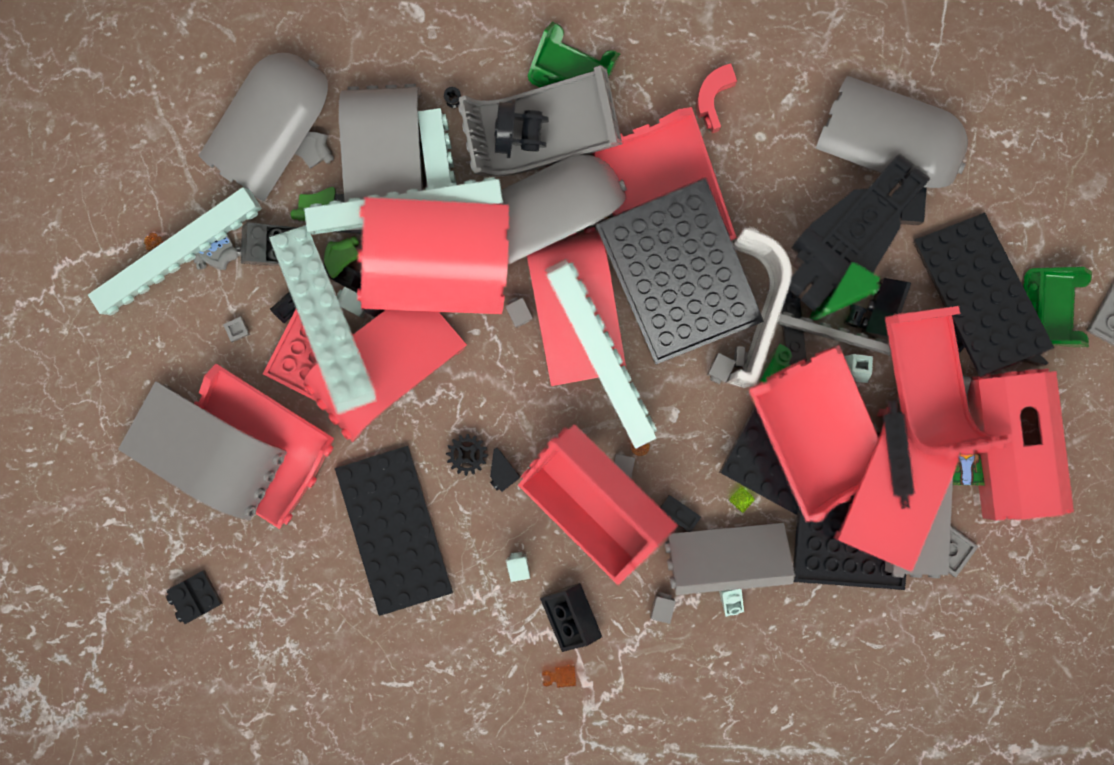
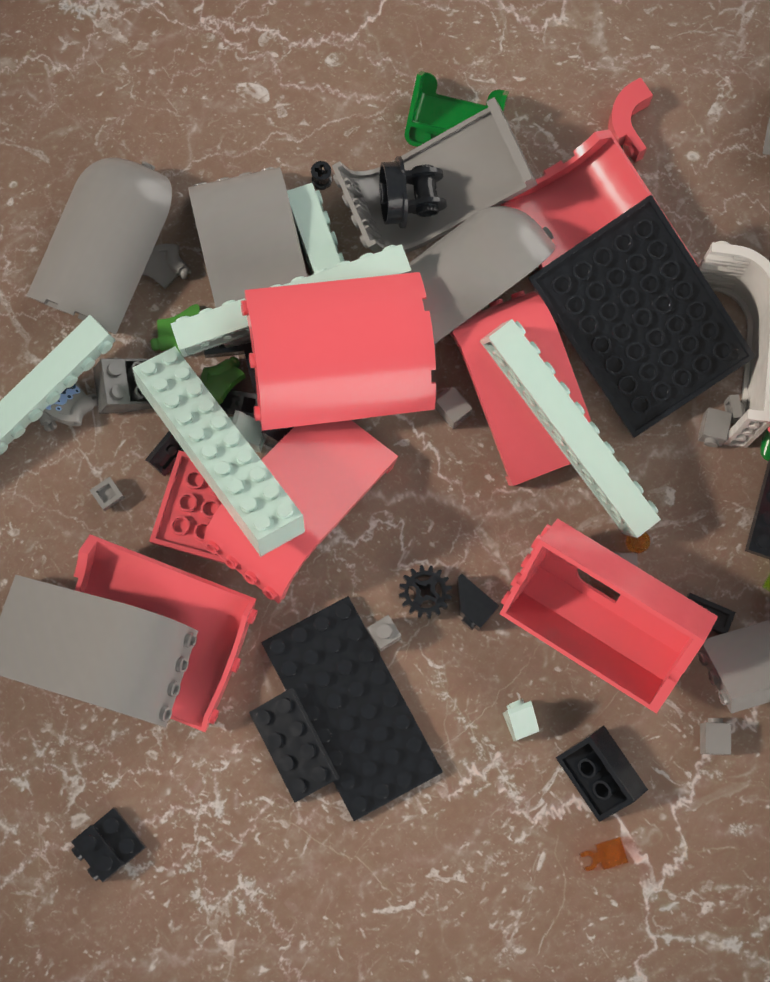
camera: 10 degrees left, 10 degrees down
none -> black plate [249,688,340,803]
none -> light grey brick [367,615,401,652]

